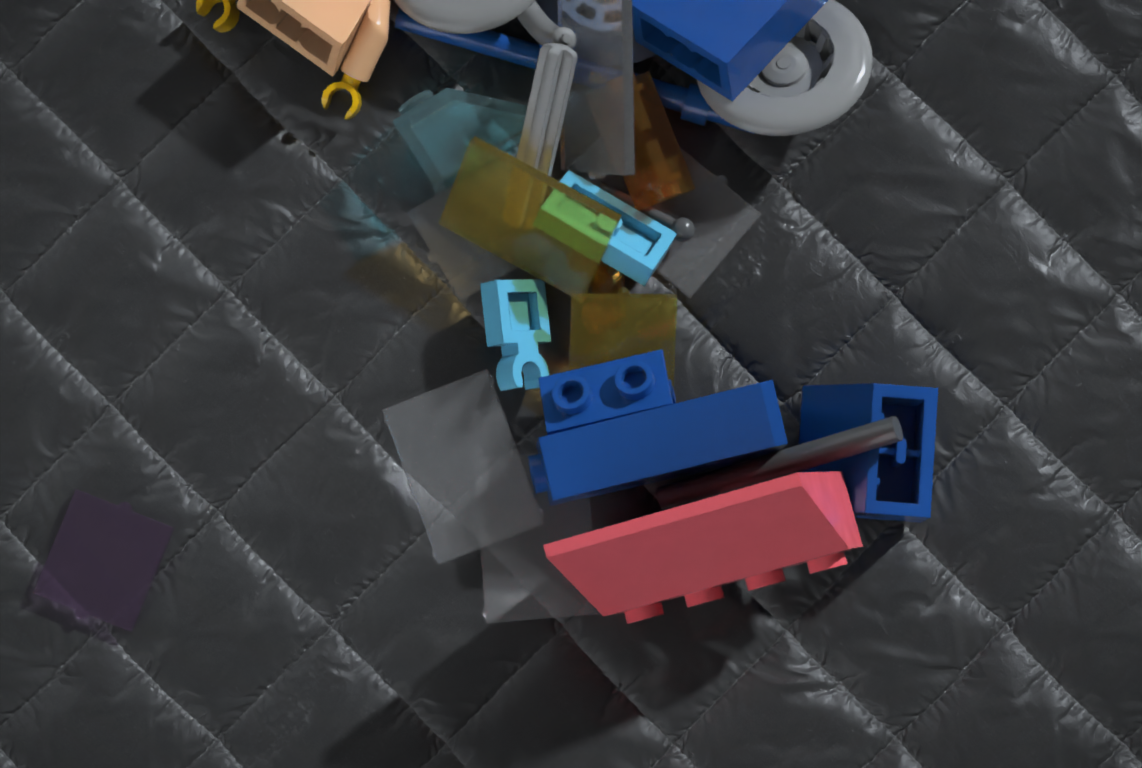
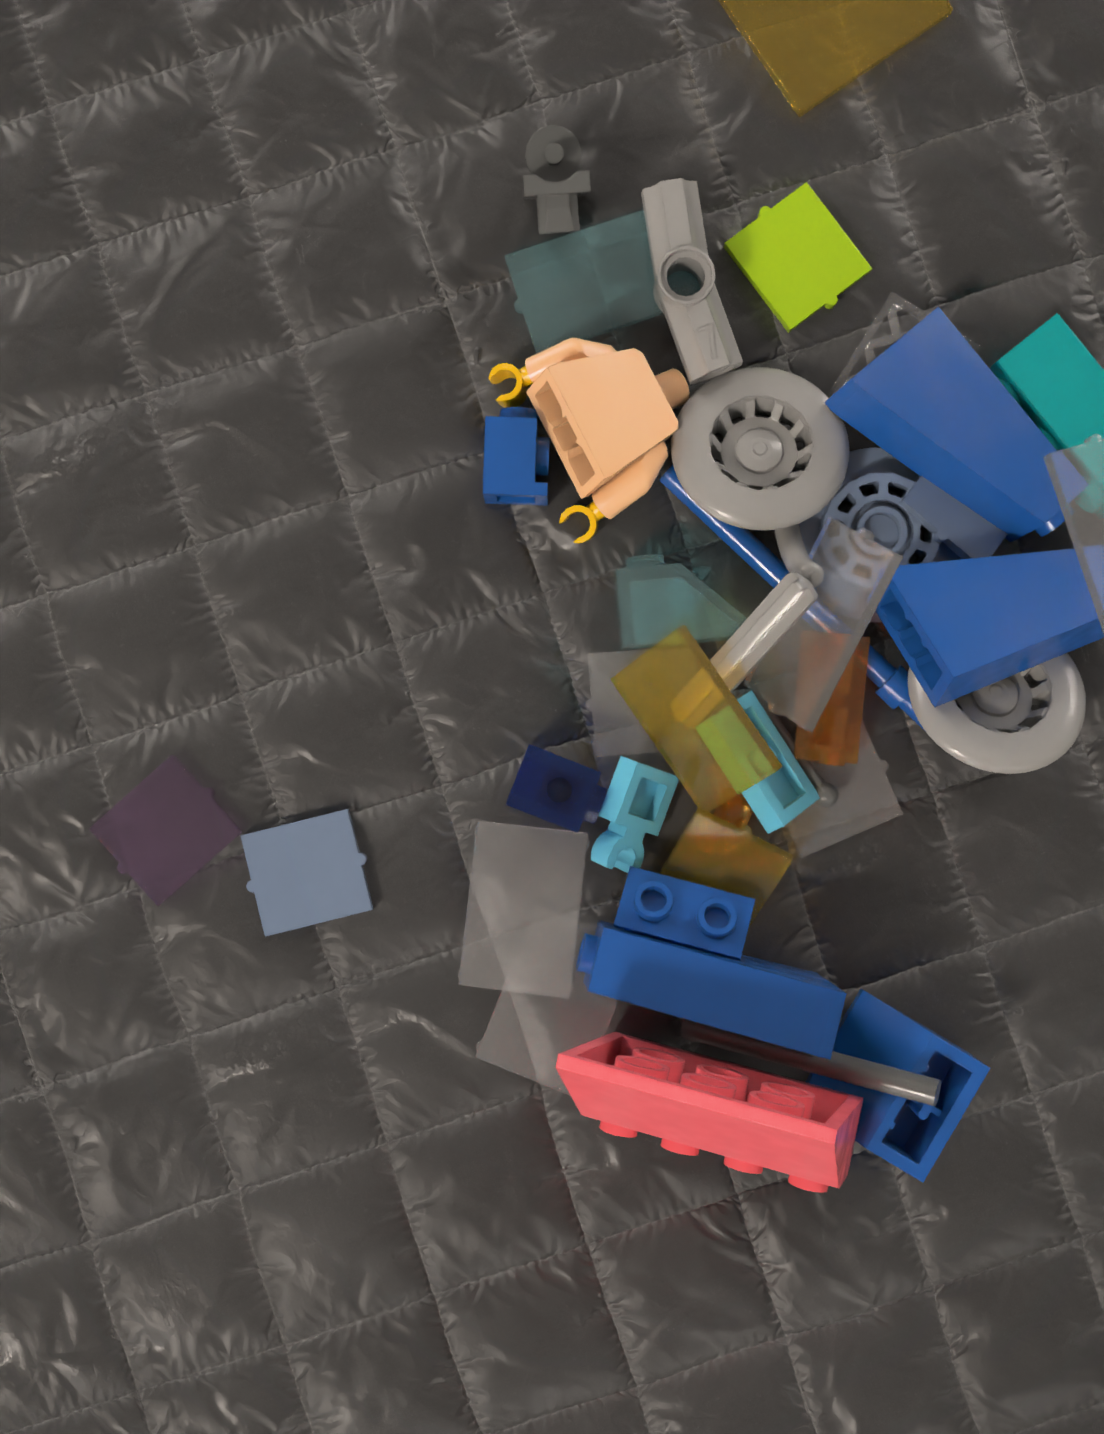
camera: 20 degrees right, 5 degrees up
none -> sand blue piece [240,809,374,937]
none -> blue brick [483,407,550,506]
none -> clear blue brick [505,744,608,833]

